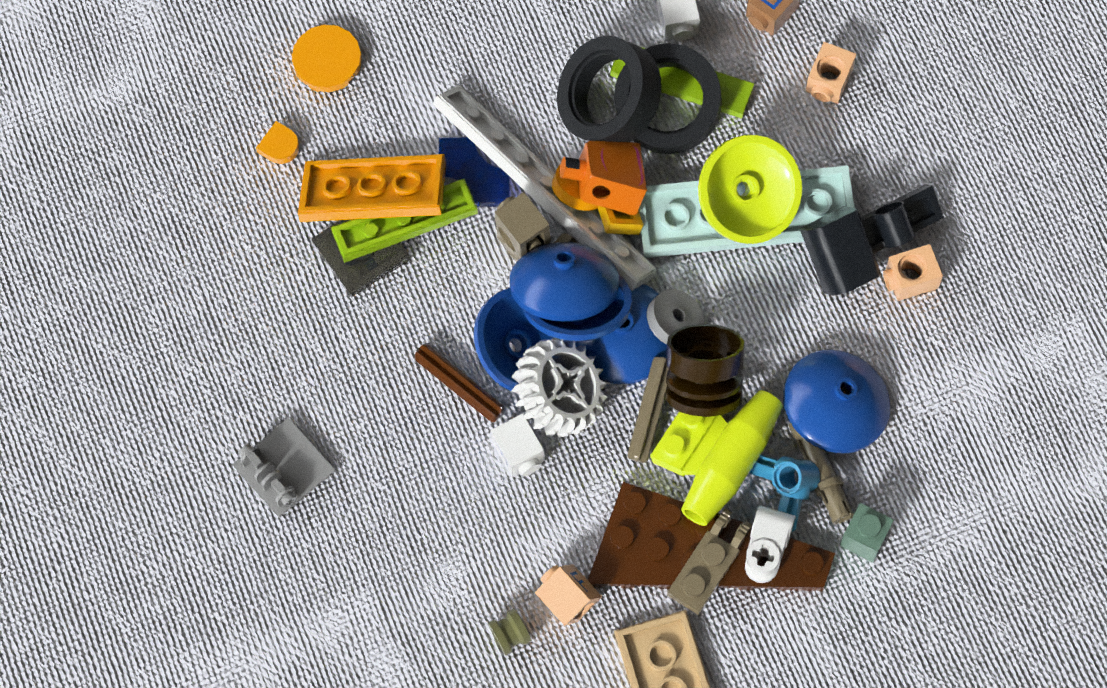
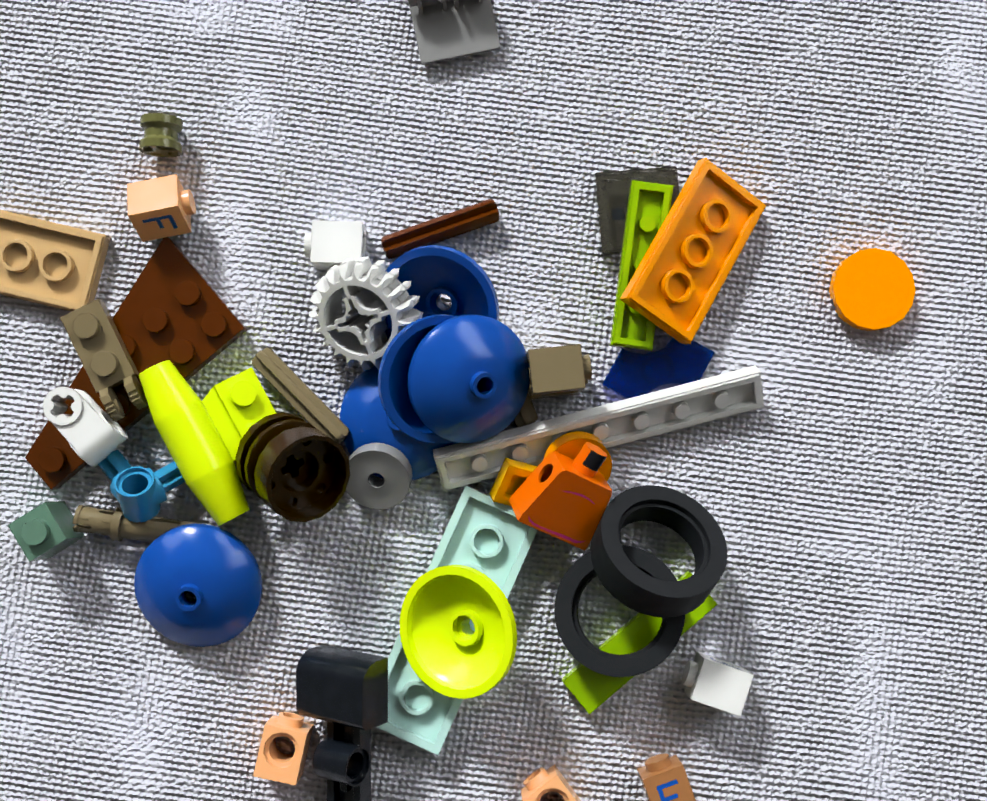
camera: 115 degrees right, 15 degrees up
light orange tile [256,121,299,164] -> none

